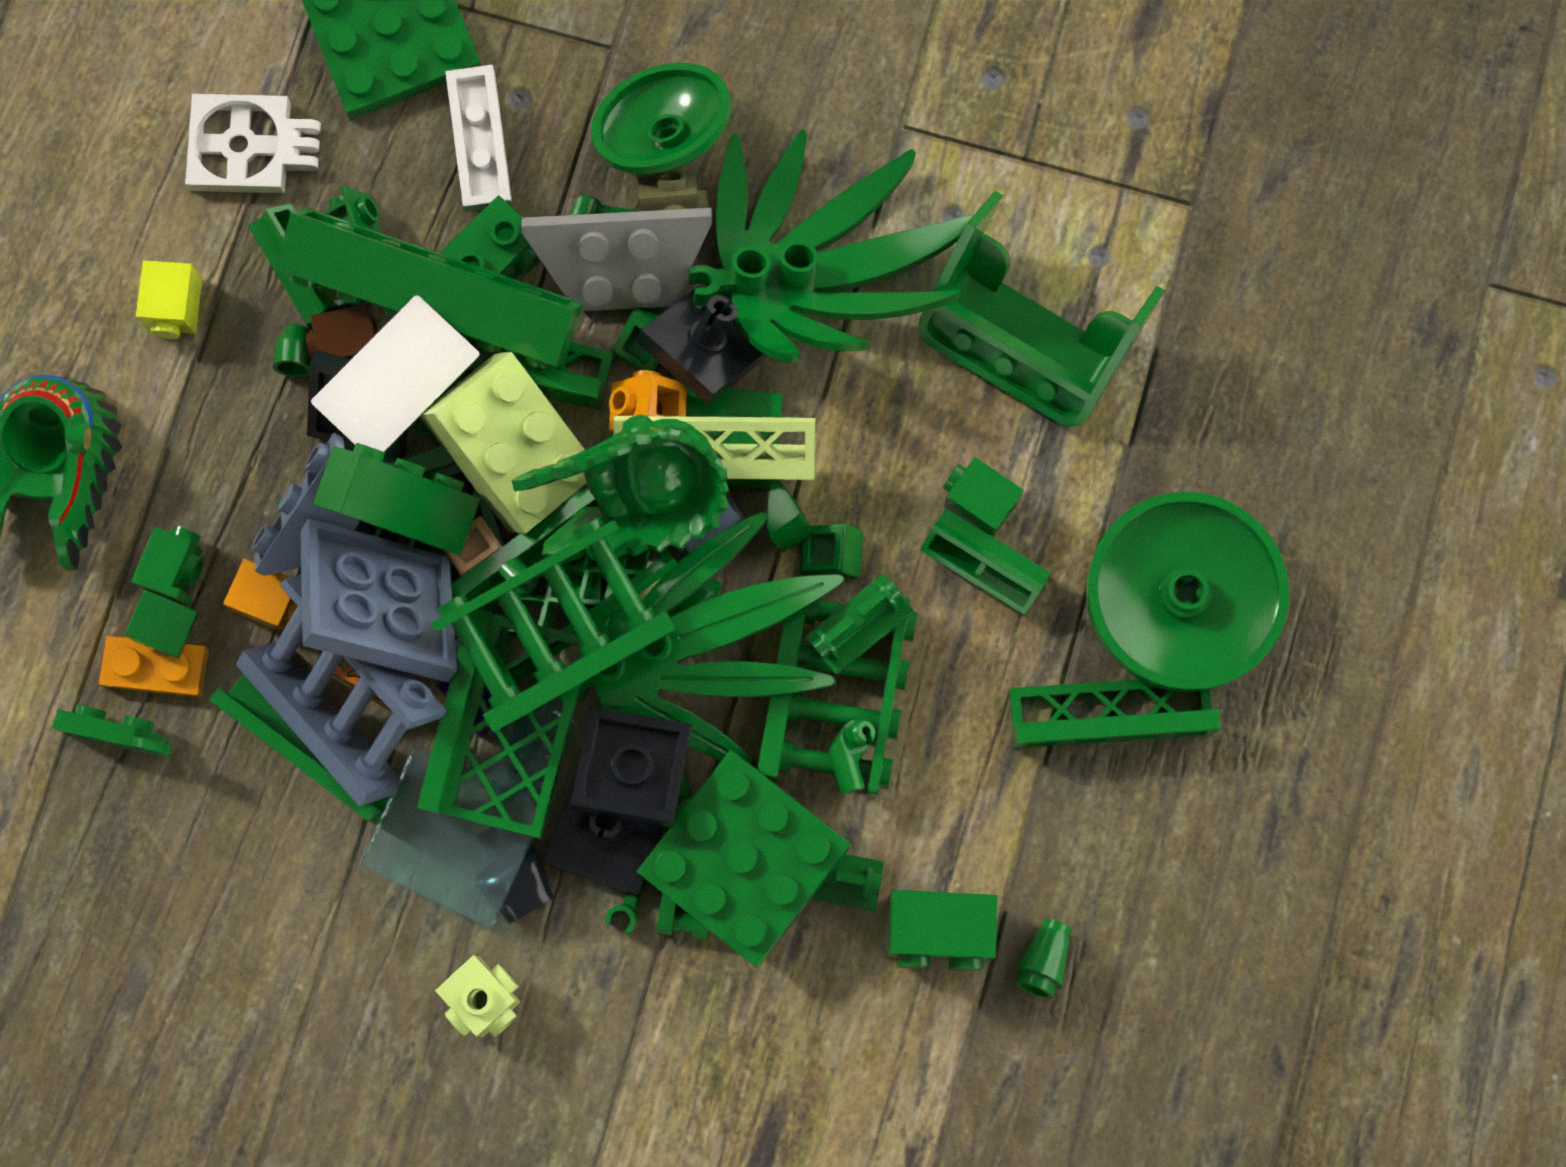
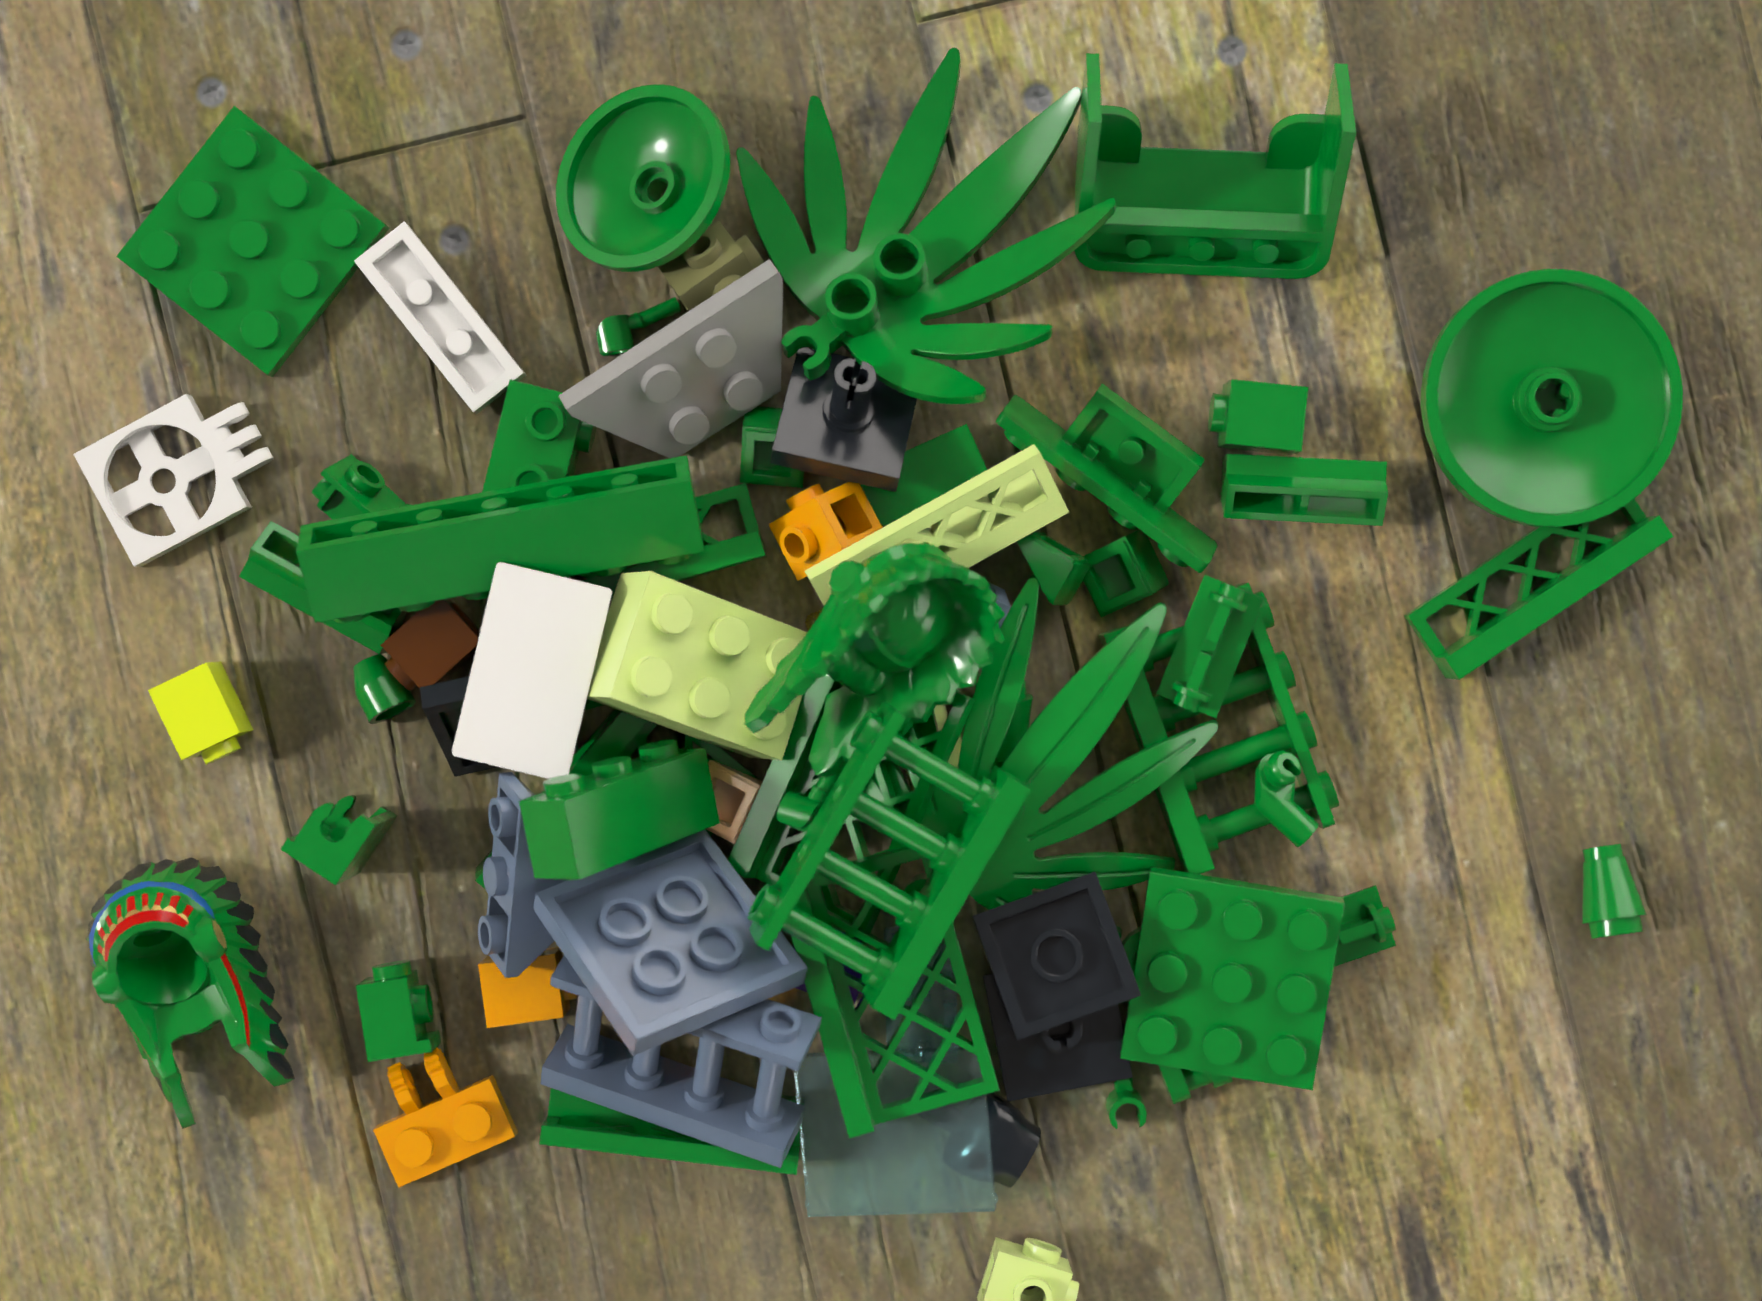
camera: 30 degrees left, 10 degrees up
green hinge [52,704,172,757] -> none
green slope [125,590,199,659] -> none
green brick [886,890,998,971] -> none
none -> green hinge [281,795,397,886]
none -> green bracket [995,383,1218,573]

